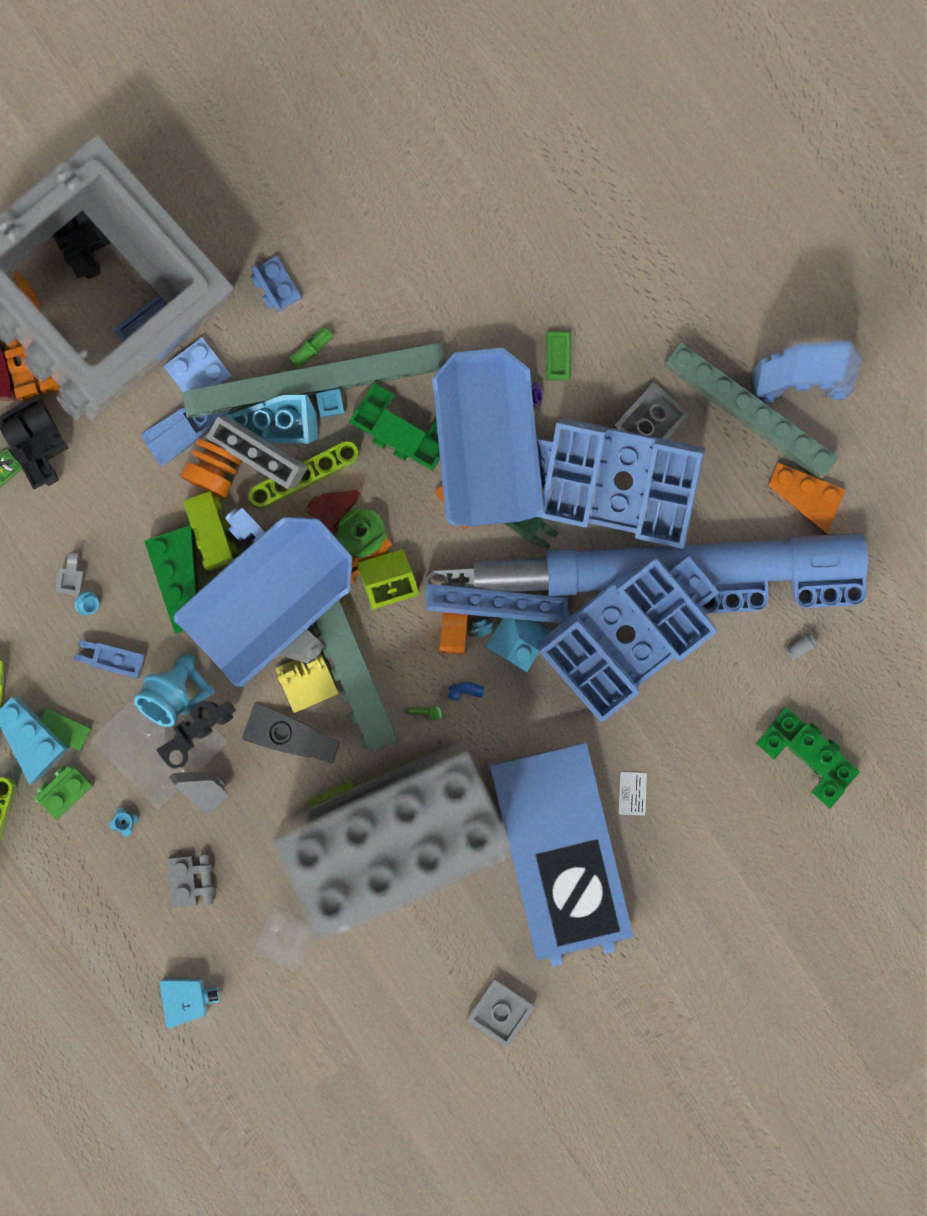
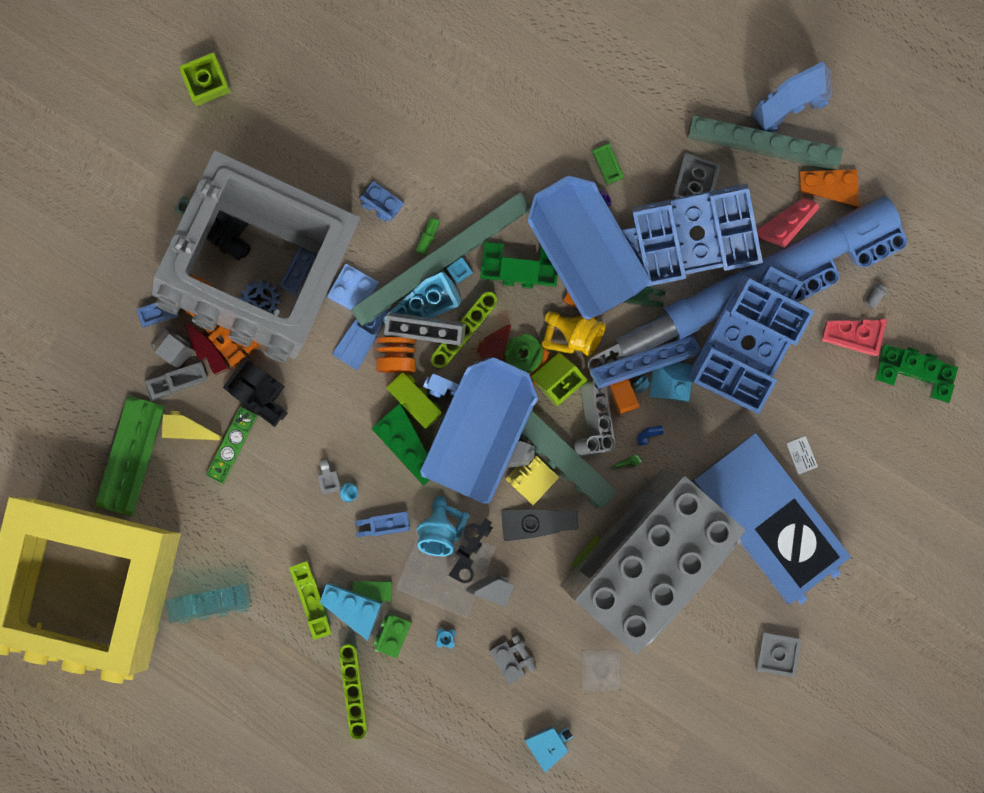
camera: 20 degrees left, 0 degrees up
none -> lime brick [179,52,231,107]
none -> medium blue gear [239,280,281,314]
none -> yellow piece [542,311,606,356]
none -> light grey beam [575,378,615,456]
none -> coral wing [757,198,819,248]
none -> coral wing [821,319,887,357]

